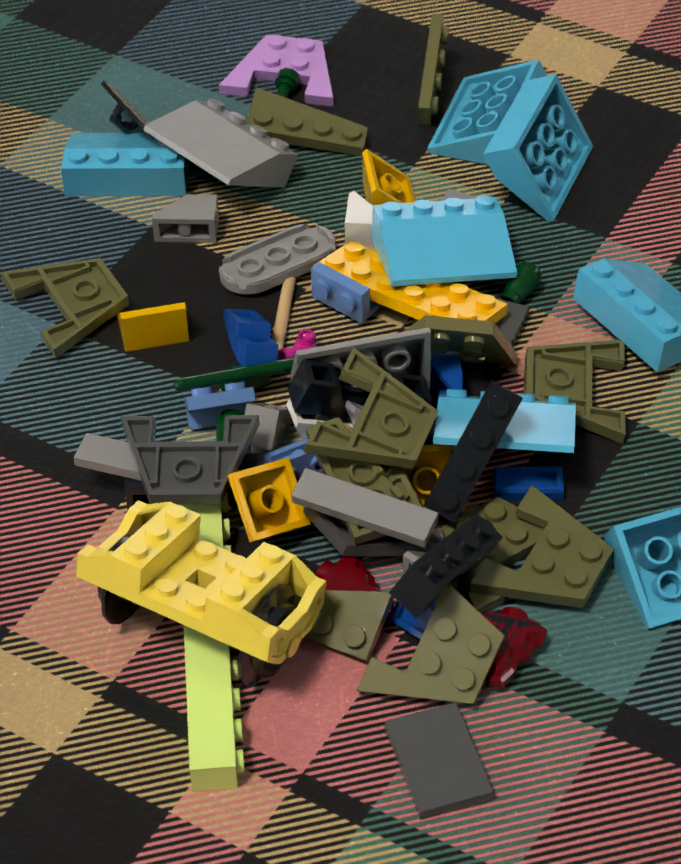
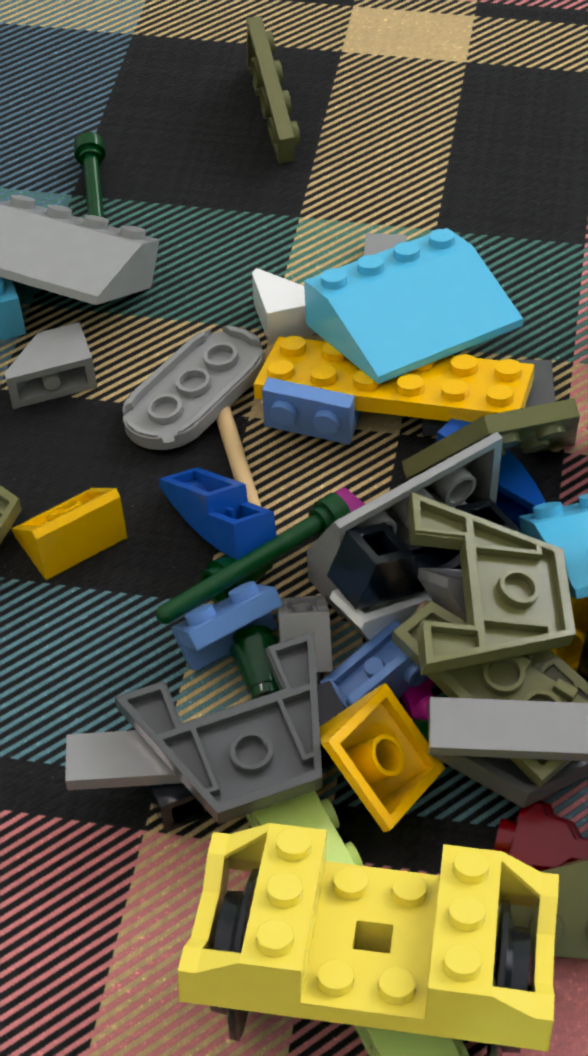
camera: 20 degrees left, 5 degrees up
lavender wing [219,35,333,107] -> none
olive wing [247,87,368,156] -> none
dark pink arm [278,329,316,360] -> none
yellow slope [362,149,415,205] -> none
medium azure slope [427,59,548,164] -> none
medium azure slope [483,74,593,222] -> none
dark green cone [500,261,542,304] -> none

